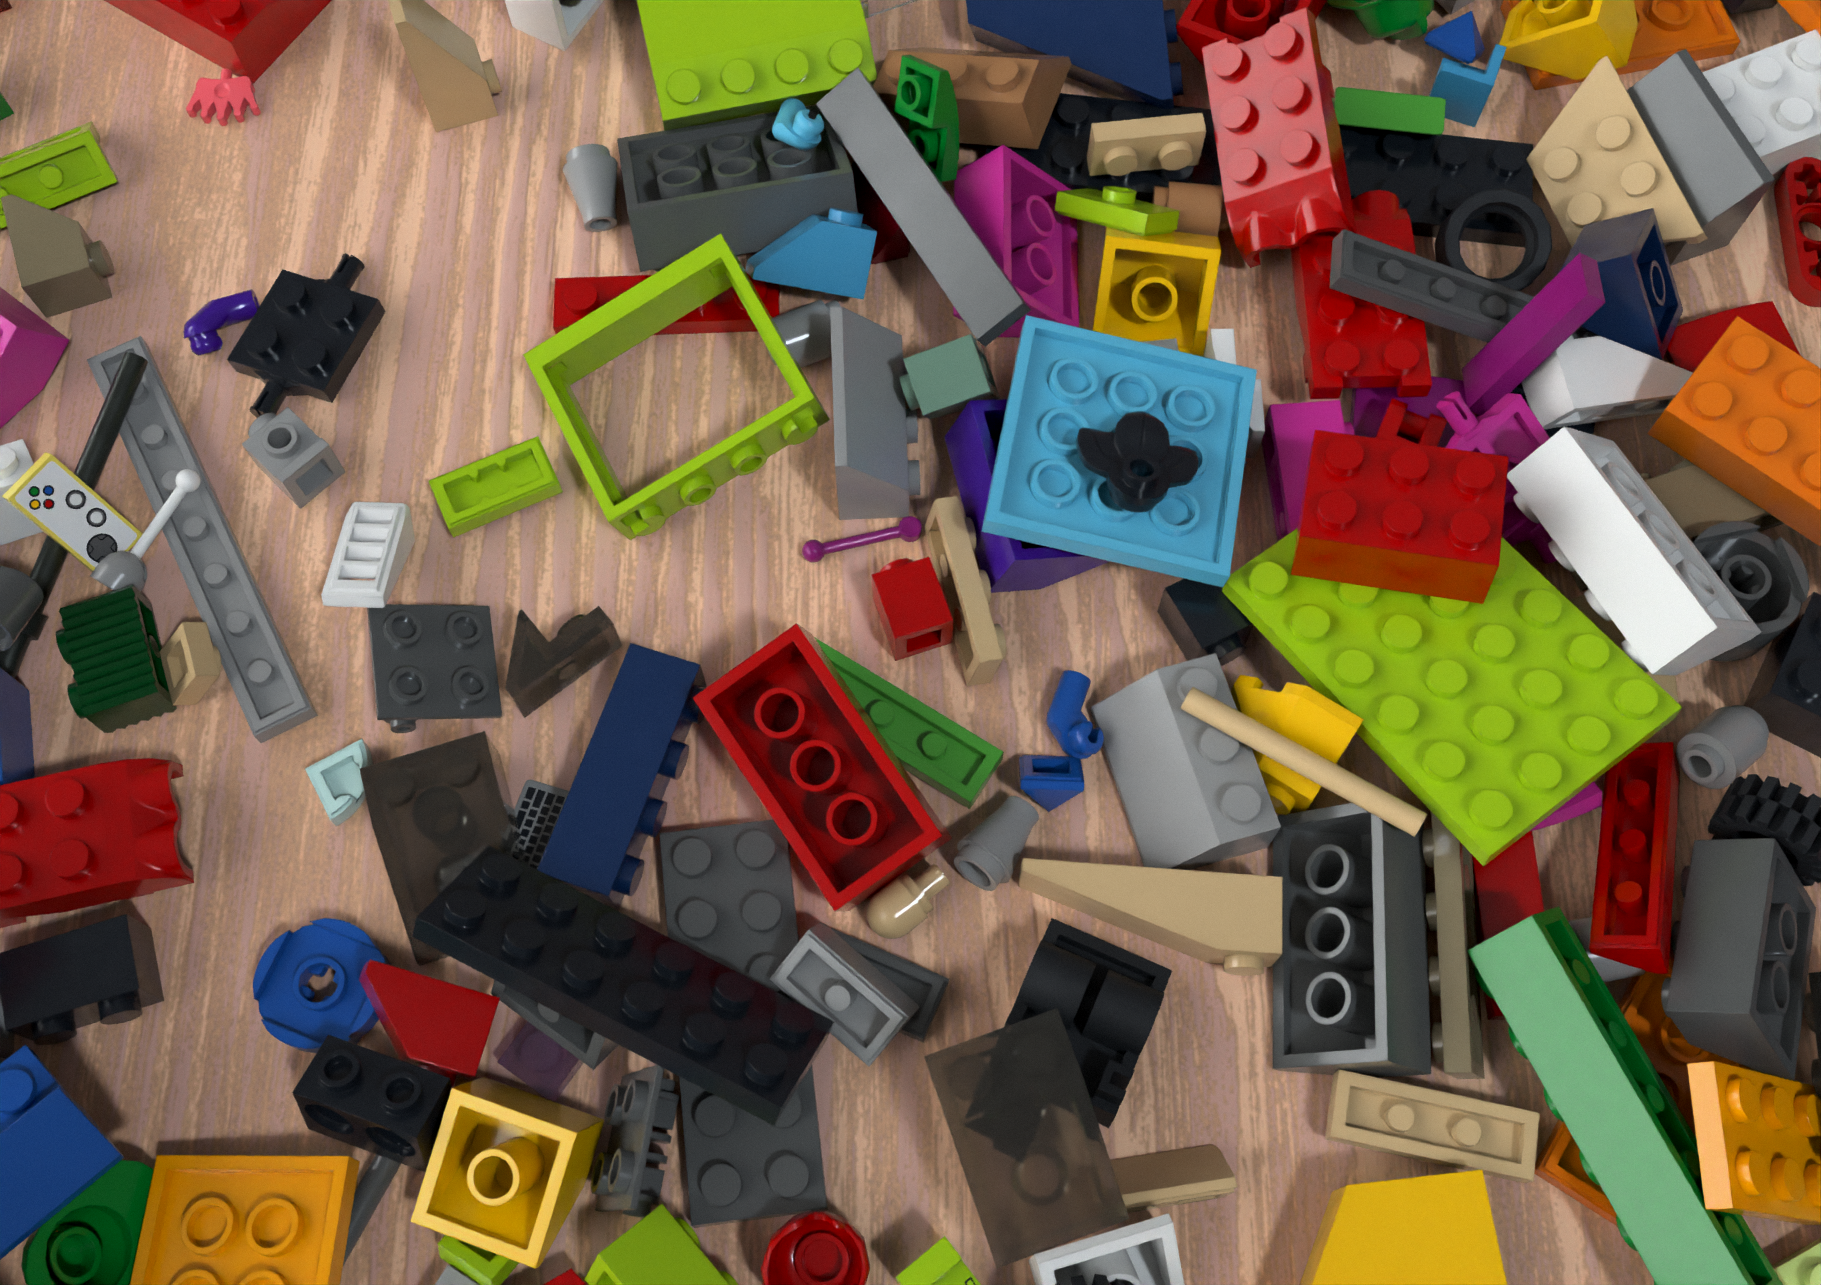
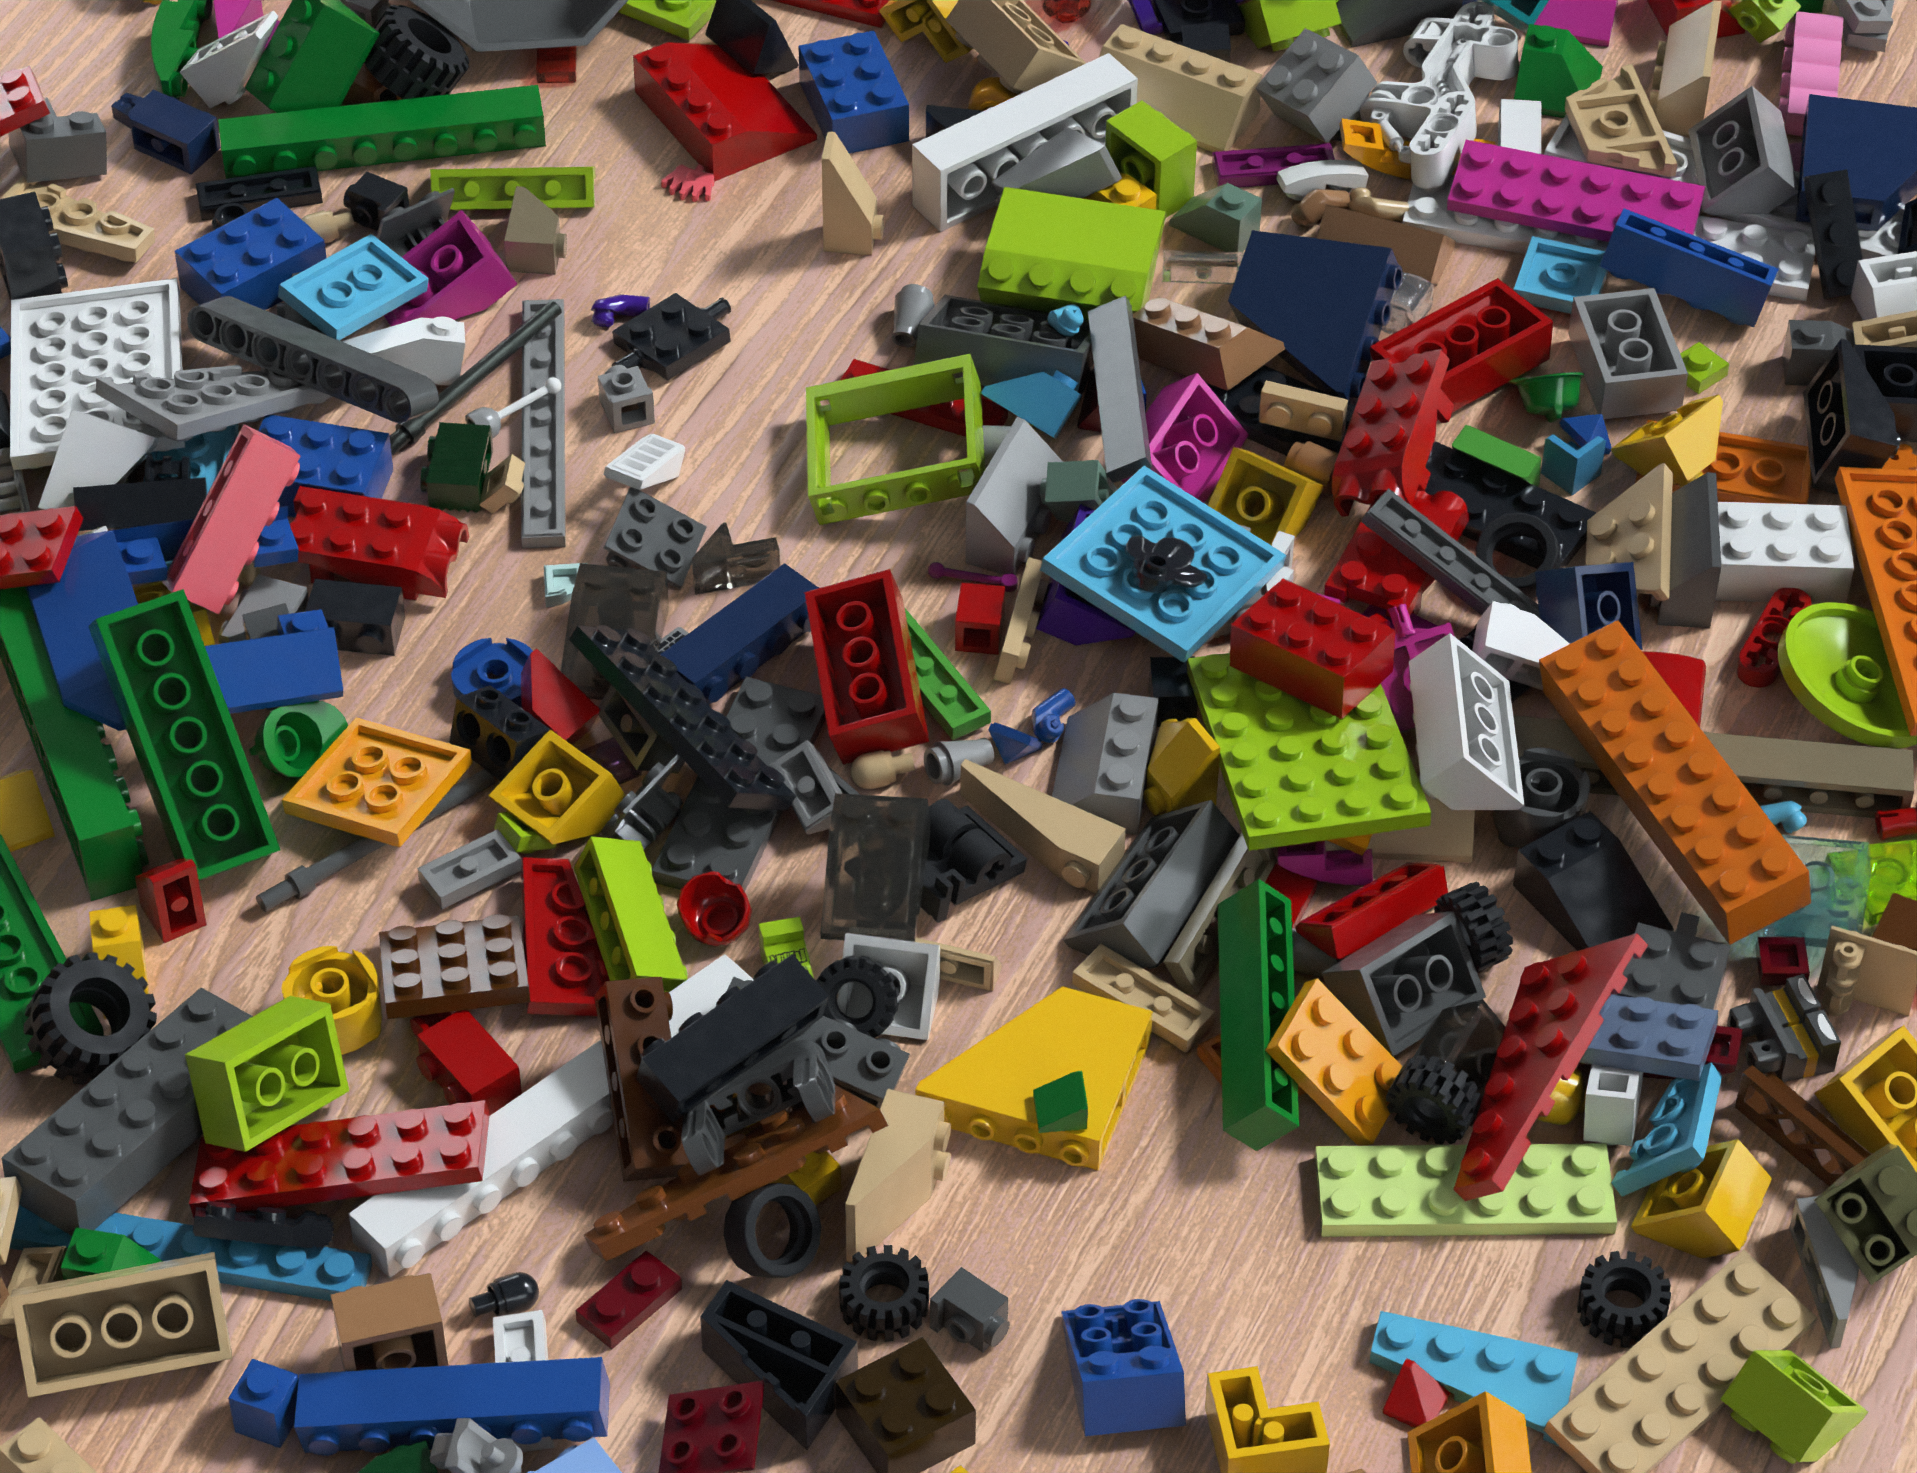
camera: 25 degrees right, 20 degrees down
tile [2,452,142,572] -> none
lime plate [429,436,563,538] -> none
green slope [895,55,959,182] -> none
lime plate [1054,186,1180,236] -> none
tan bar [1181,687,1427,837] -> none
magenta tile [1462,252,1605,415] -> none
light grey brick [1676,705,1769,789] -> none

